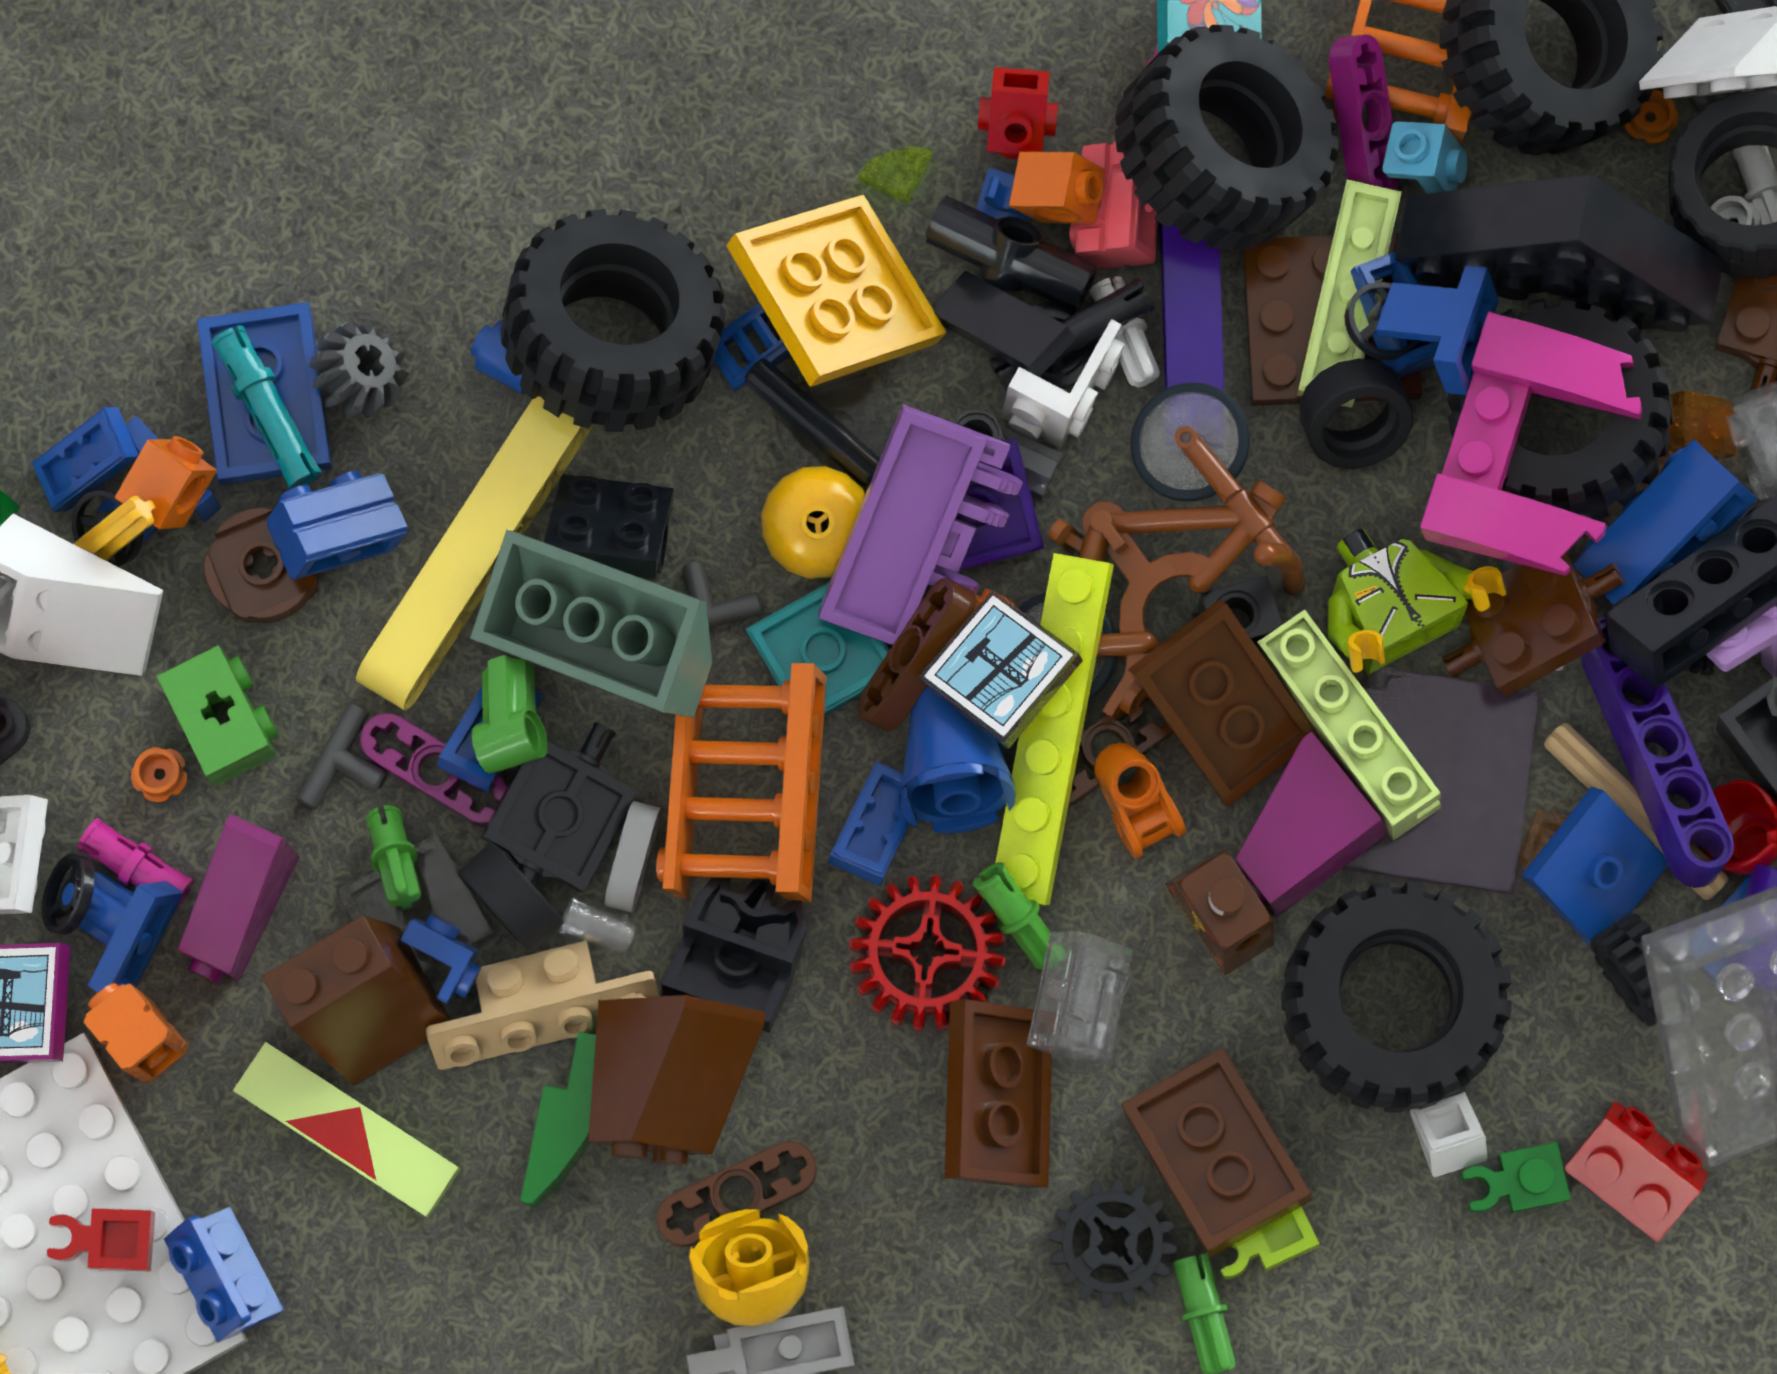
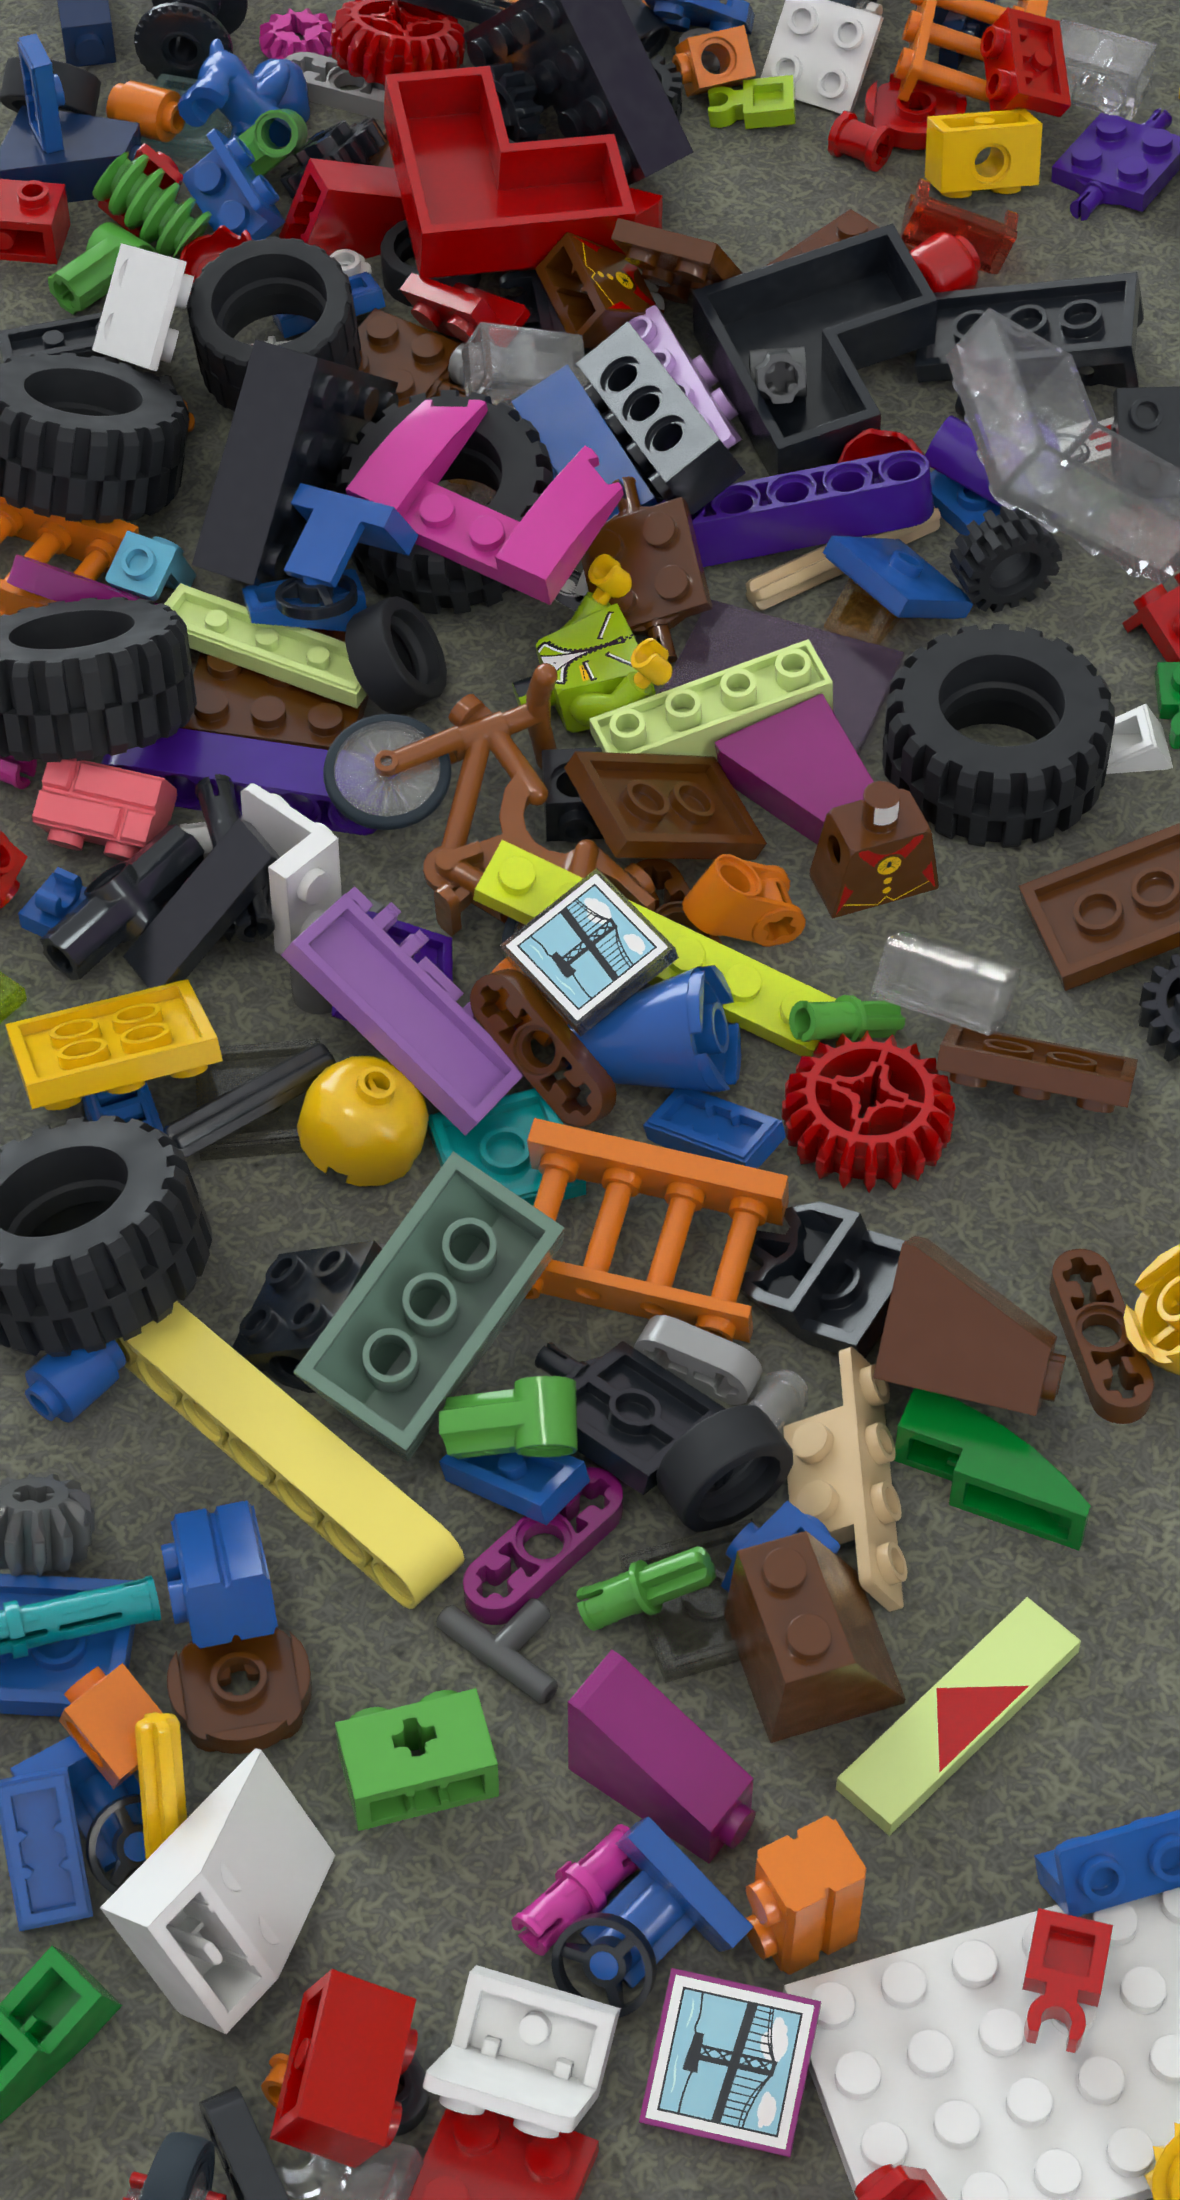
camera: 80 degrees left, 25 degrees down
orange plate [131,747,188,803] -> none
orange brick [1009,152,1106,224] -> none

